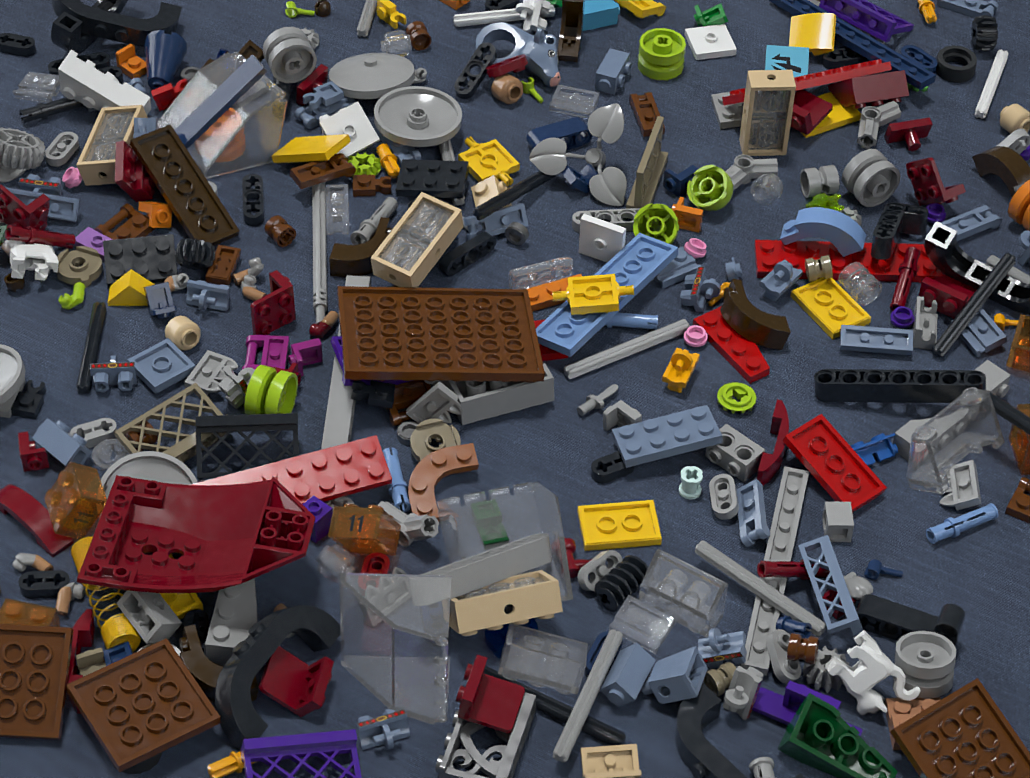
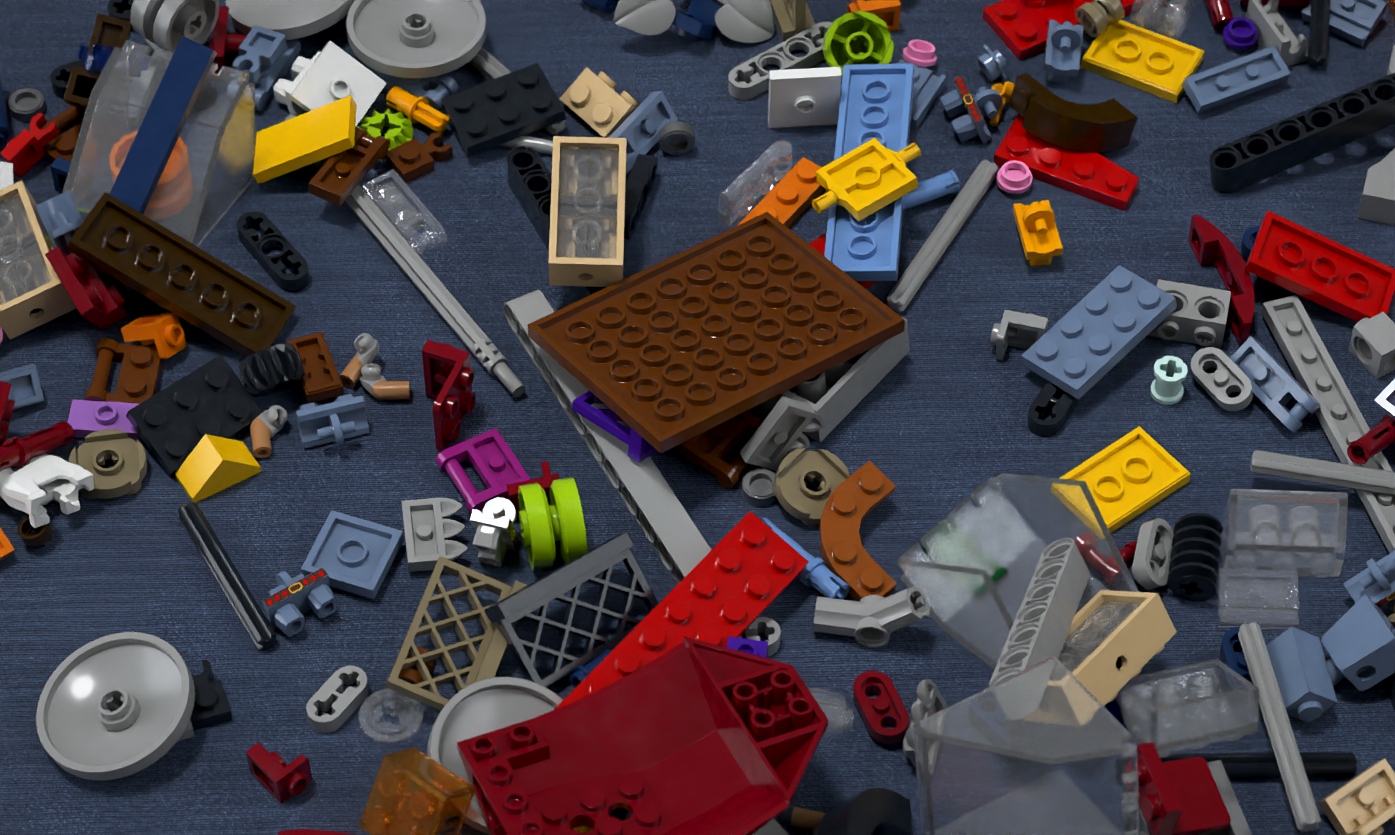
camera: 30 degrees left, 5 degrees up
sand blue brick [32,418,93,472] -> none
lime arm [58,282,86,310] -> none
bracket [144,282,177,319] -> none
tan head [165,316,201,351] -> none
reddish brown wheel [264,215,296,247] -> none
magenta bracket [288,338,323,376] -> none
arm [309,311,339,339] -> none
clear orange brick [328,504,401,556] -> none
dark brown arch [329,217,393,277] -> none
light grey pin [350,197,398,245] -> none
black plate [351,380,395,409] -> none
yellow plate [458,136,520,187] -> none
black axle [473,171,556,220] -> none
light grey piece [577,384,618,416] -> none
lime gear [717,382,756,414] -> none
blue hinge [851,433,898,466] -> none

